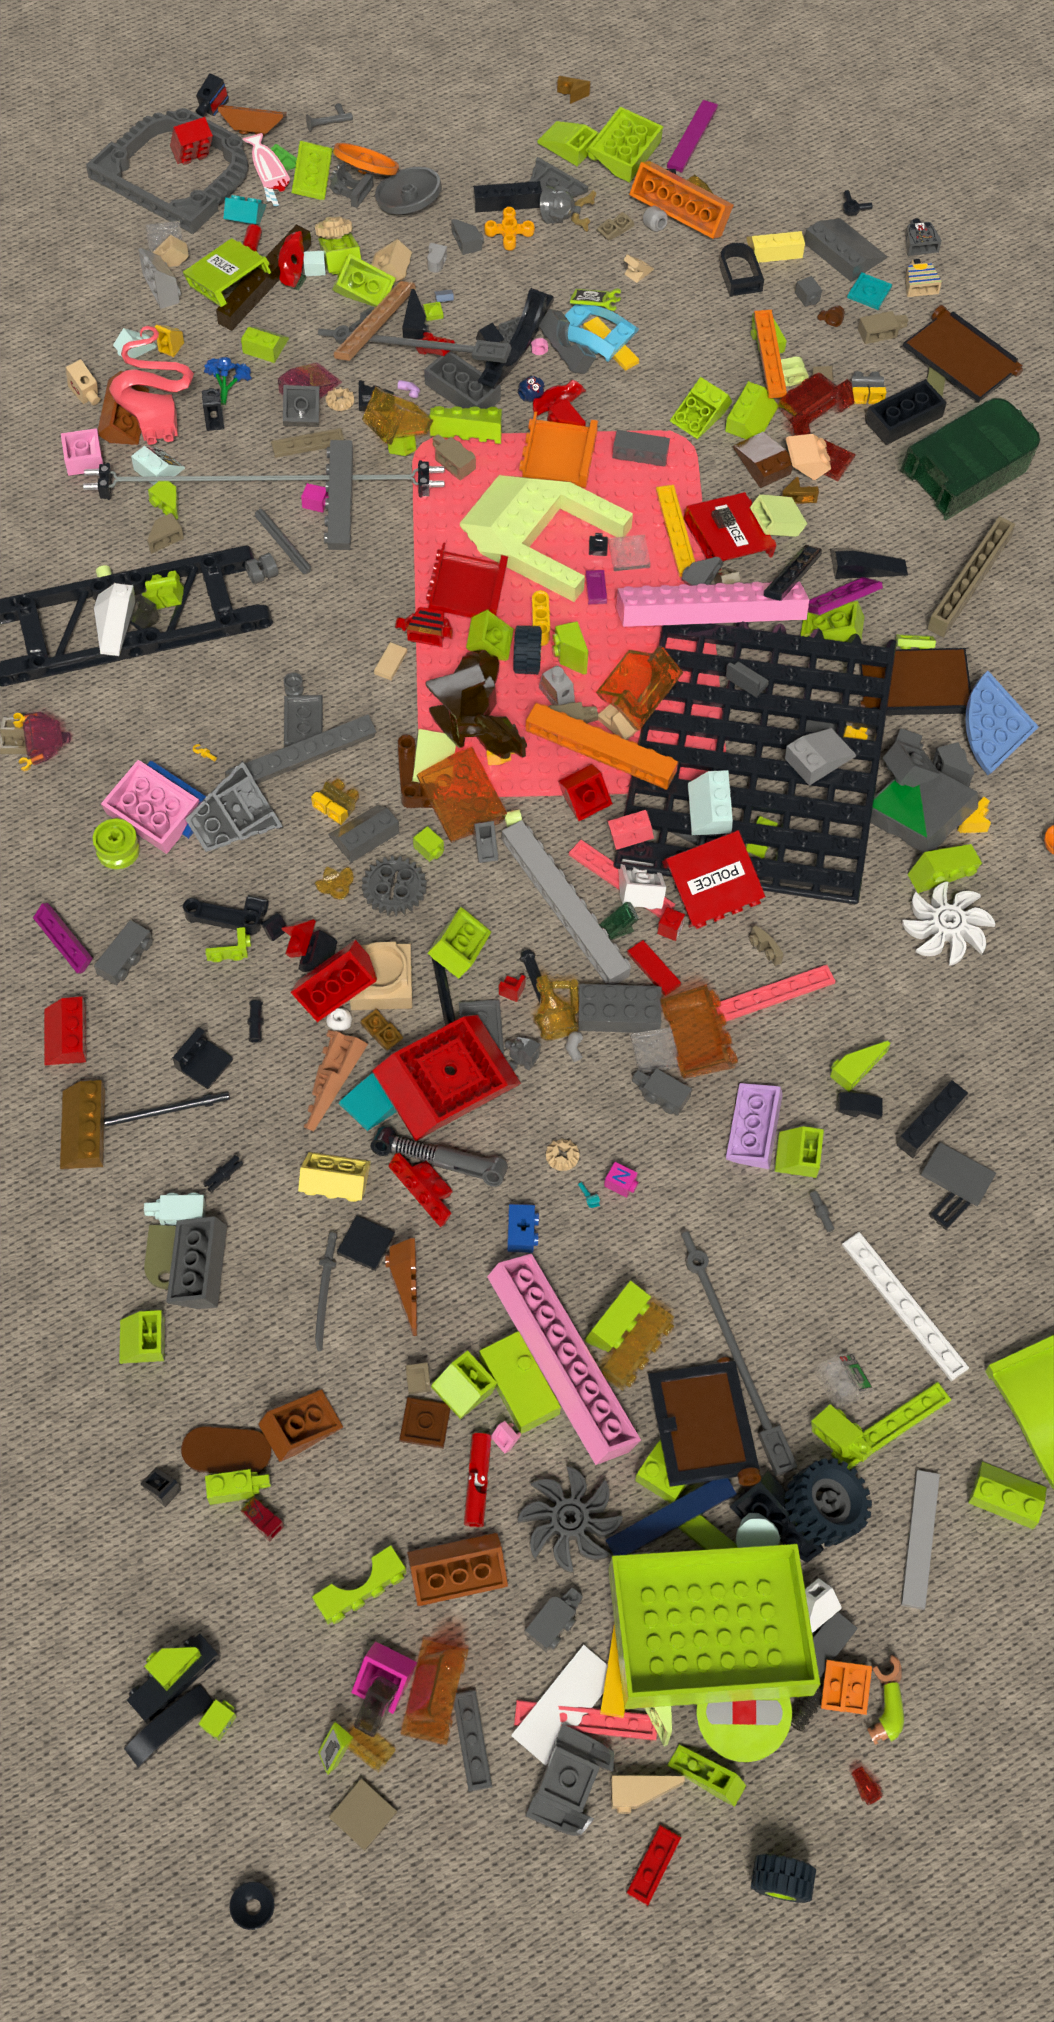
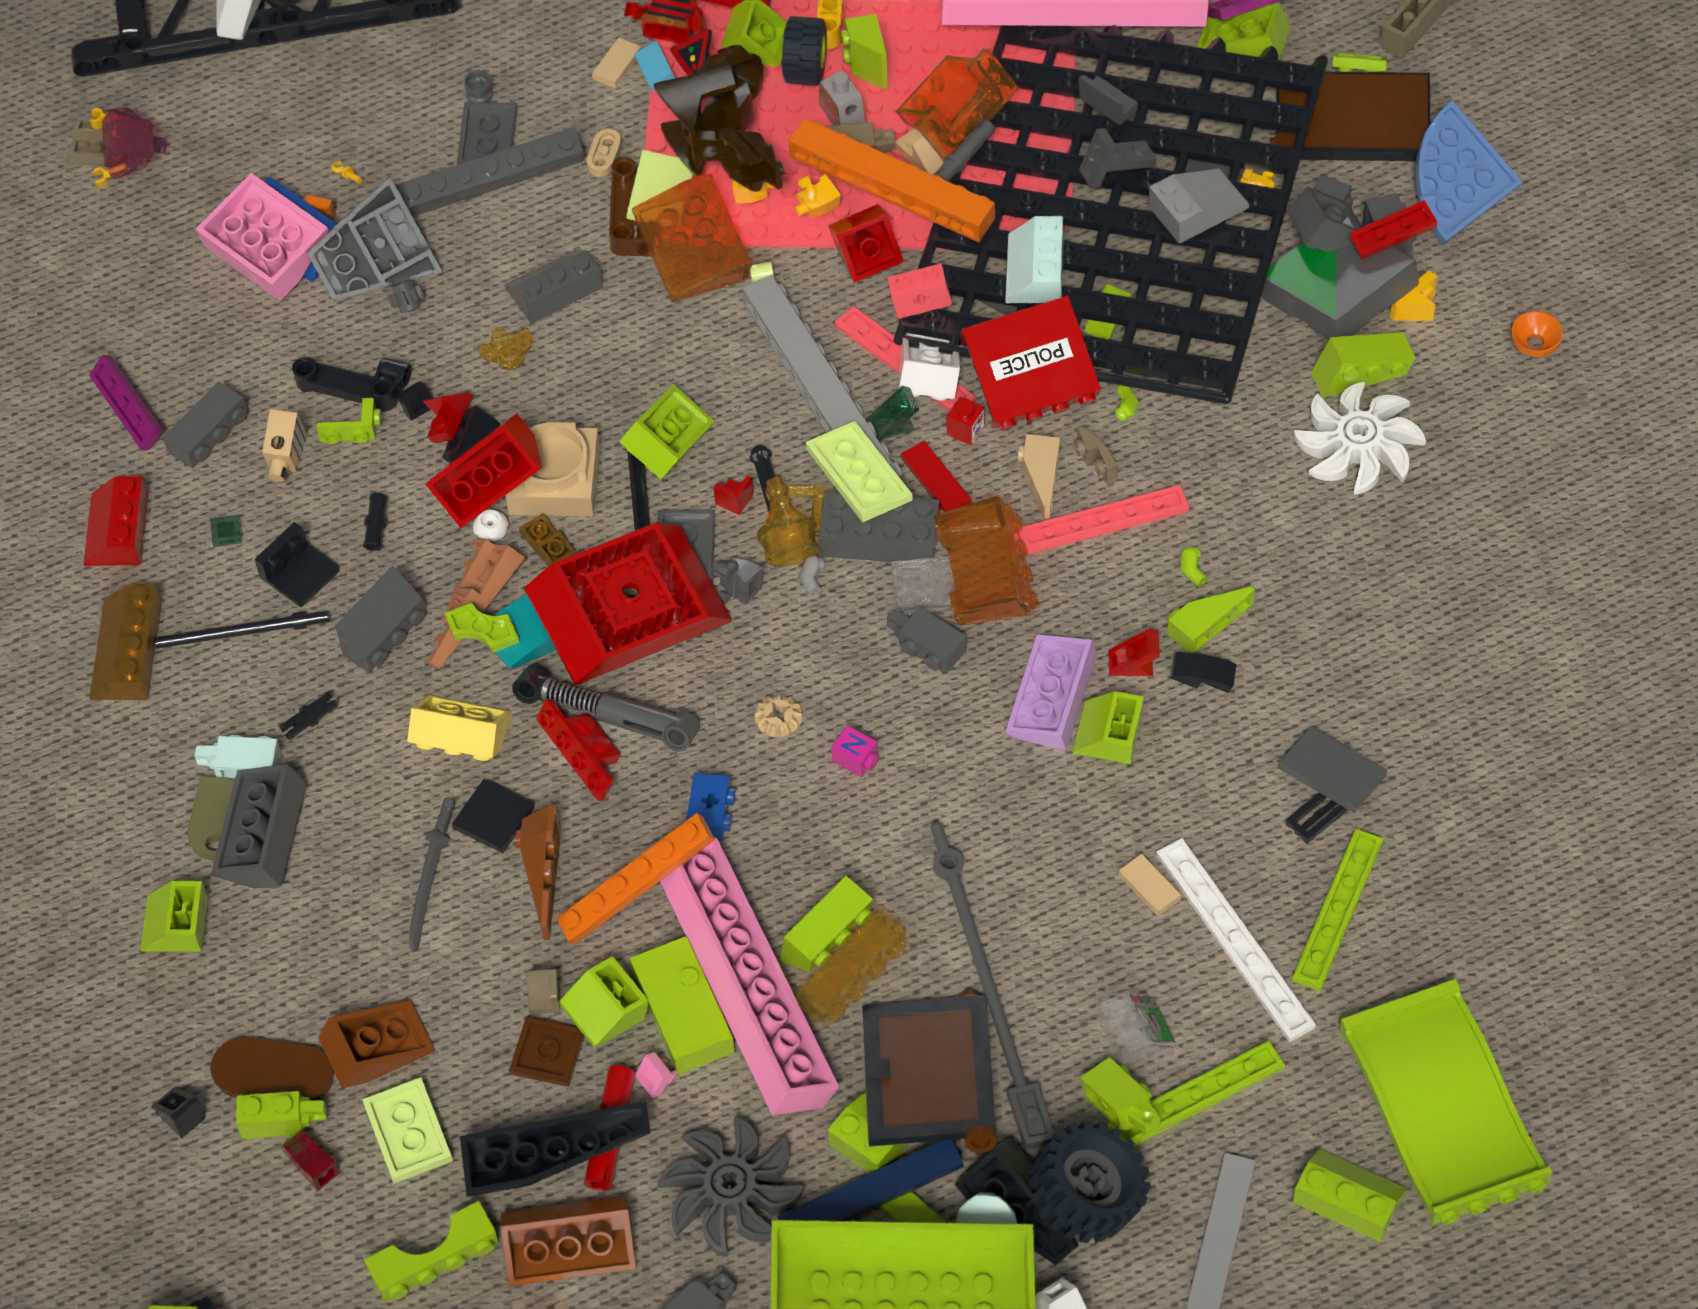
camera: 10 degrees right, 5 degrees down
lime wheel [92,818,140,869] -> none
hips [311,778,359,825] -> none
dark grey gear [362,855,427,916] -> none
lime brick [413,826,444,862] -> none
dark grey slope [473,821,498,863] -> none
teal hand [578,1182,600,1208] -> none
dark grey bar [810,1191,835,1232] -> none
black brick [897,1080,968,1158] -> none
none -> clear green tile [211,515,242,547]
none -> tan torso [262,409,308,482]
none -> orange tile [304,195,336,221]
none -> dark grey slope [335,566,426,673]
none -> yellowish green plate [362,1077,453,1184]
none -> dark grey gear [388,280,424,313]
none -> lime tile [444,603,520,653]
none -> black wedge [460,1102,651,1197]
none -> orange plate [557,813,715,944]
none -> tan plate [587,129,622,177]
none -> medium azure tile [634,40,676,92]
none -> piece [670,29,712,76]
none -> yellow piece [794,174,841,218]
none -> yellowish green tile [806,421,912,523]
none -> dark grey pin [934,119,996,182]
none -> tan slope [1018,434,1060,521]
none -> dark grey bracket [1079,129,1157,188]
none -> red slope [1108,628,1160,676]
none -> lime arm [1114,385,1139,421]
none -> tan tile [1118,854,1181,916]
none -> lime arm [1180,546,1208,588]
none -> lime tile [1292,828,1384,992]
none -> red plate [1349,200,1437,260]

